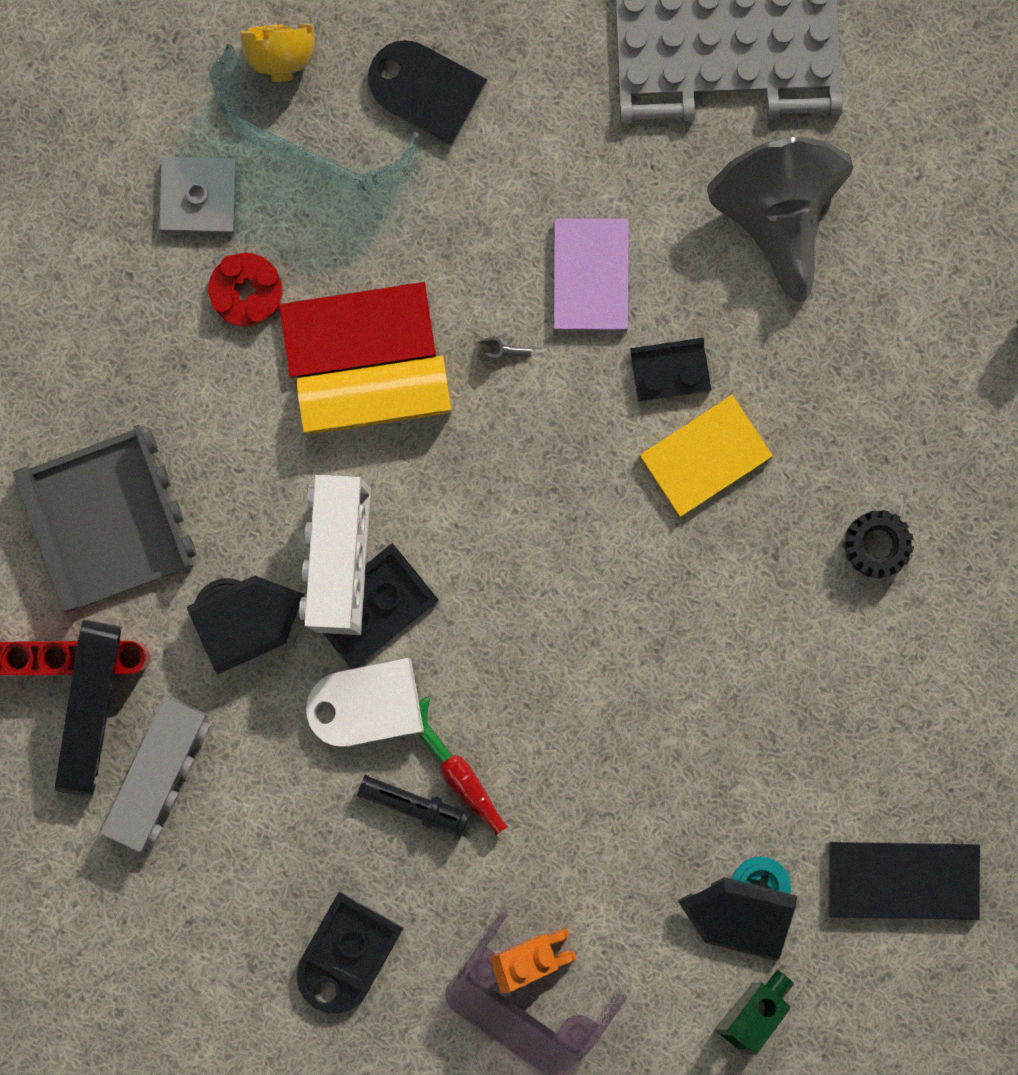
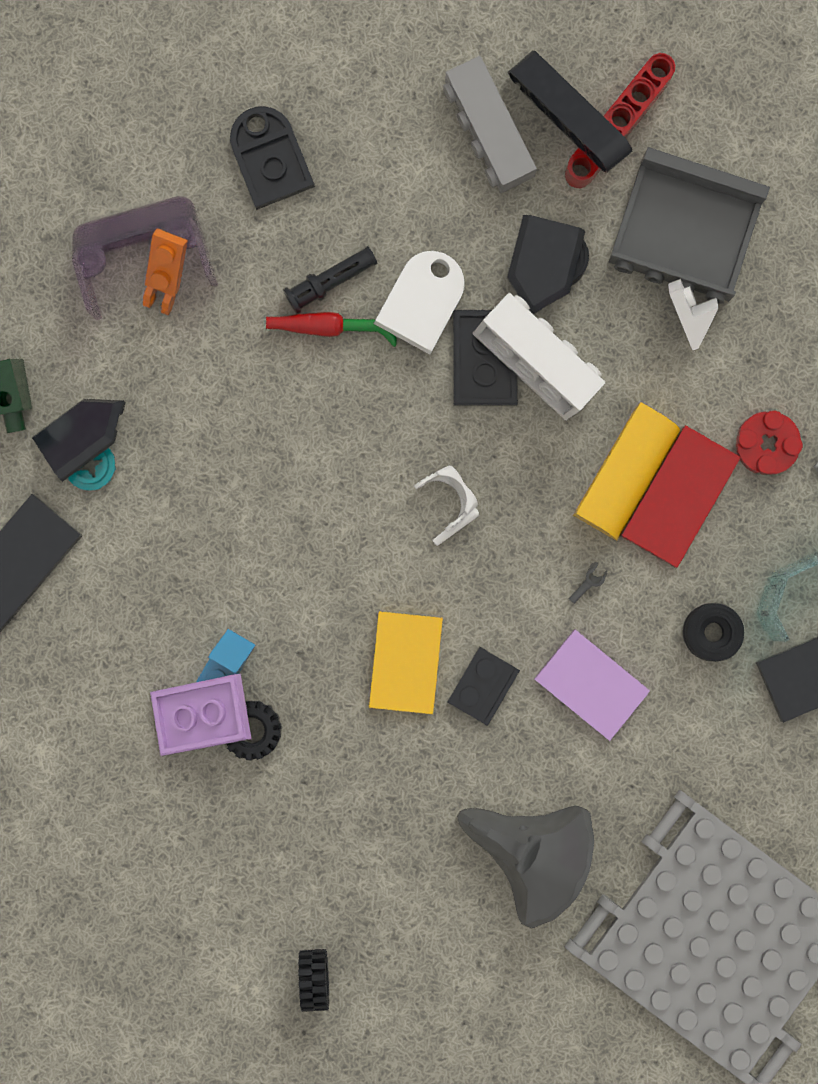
camera: 130 degrees right, 0 degrees up
none -> lavender tile [150,674,252,756]
none -> dark azure slope [196,629,256,682]
none -> white helmet [414,465,479,546]
none -> white slope [668,279,718,350]
none -> black tyre [683,603,745,662]

